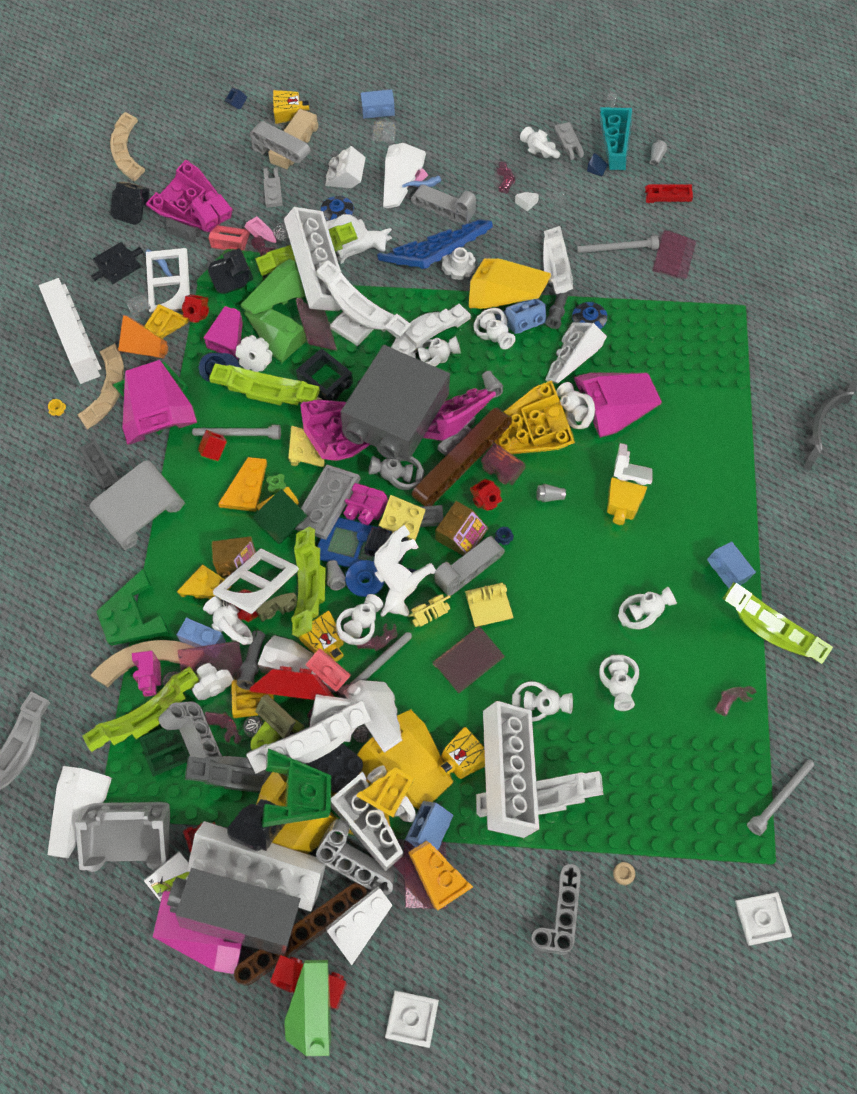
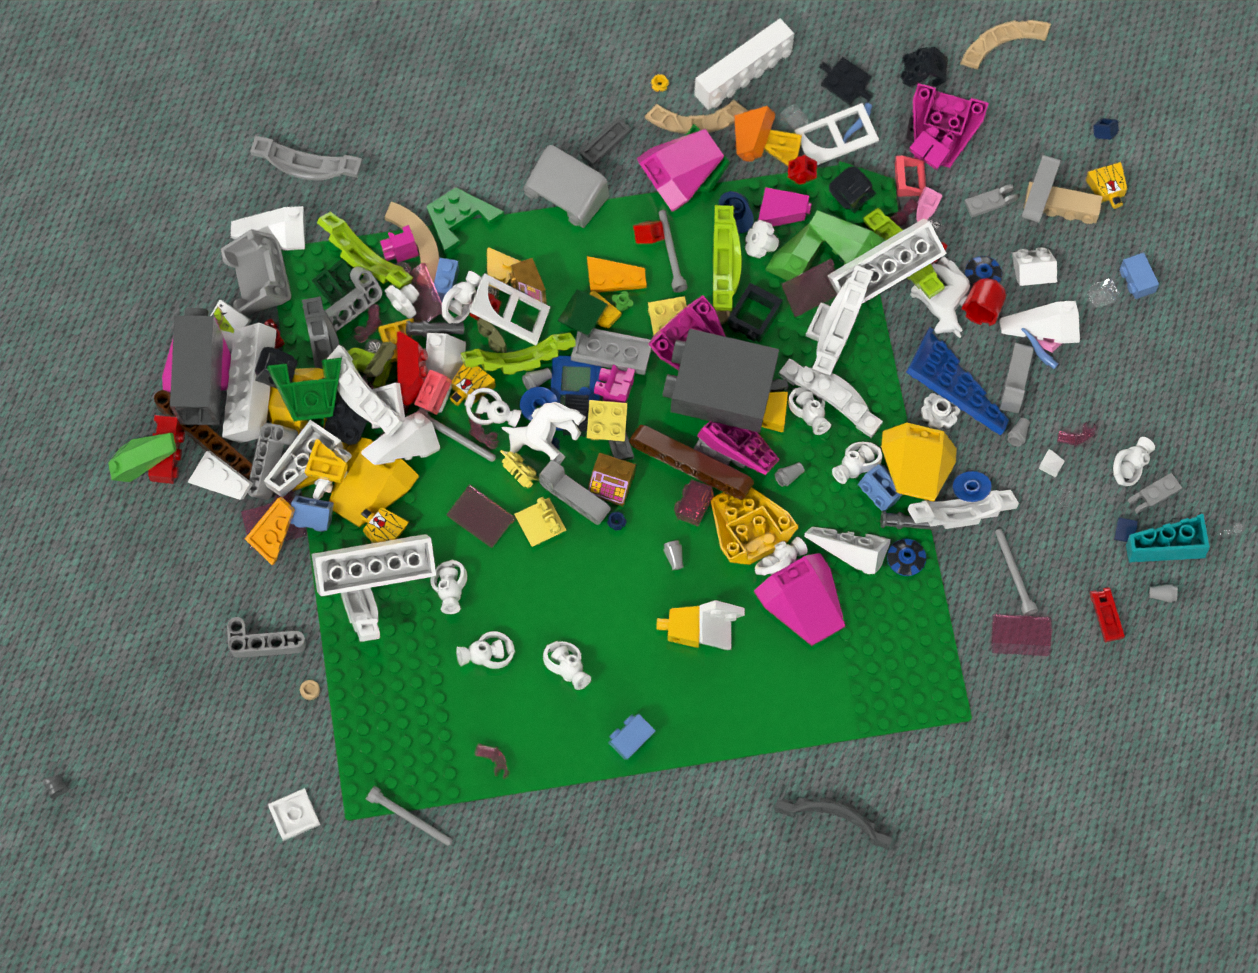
camera: 75 degrees right, 5 degrees up
light grey piece [368,456,424,490] -> none
white tile [385,991,439,1048] -> none
red brick [470,479,502,511] -> none
lime piece [723,582,833,664] -> none
none -> blue dish [953,471,991,502]
none -> red cylinder [962,278,1006,326]
none -> light grey cone [1007,418,1030,447]

